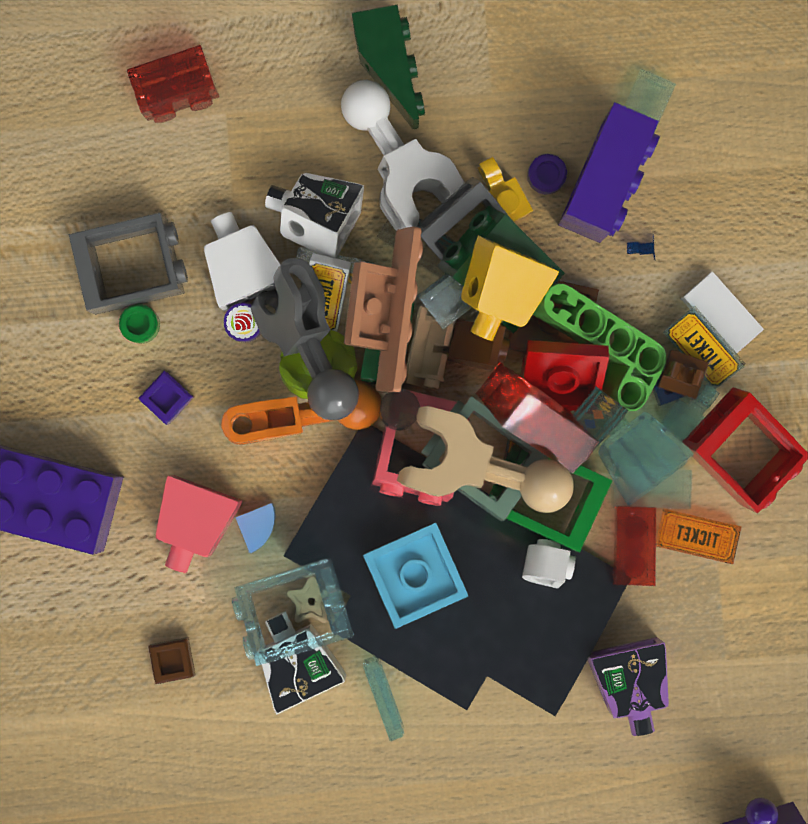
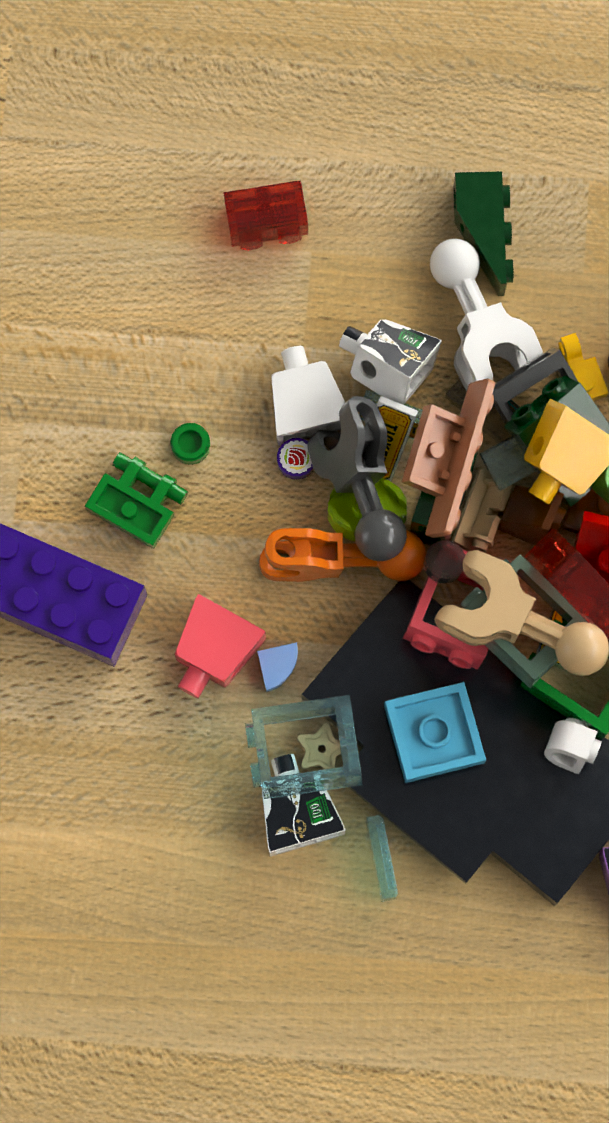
camera: 10 degrees right, 10 degrees down
dark grey window [68,213,188,315] -> none
dark purple tile [138,370,194,425] -> none
reddish brown tile [148,637,196,685] -> none
none -> green plate [84,452,189,549]

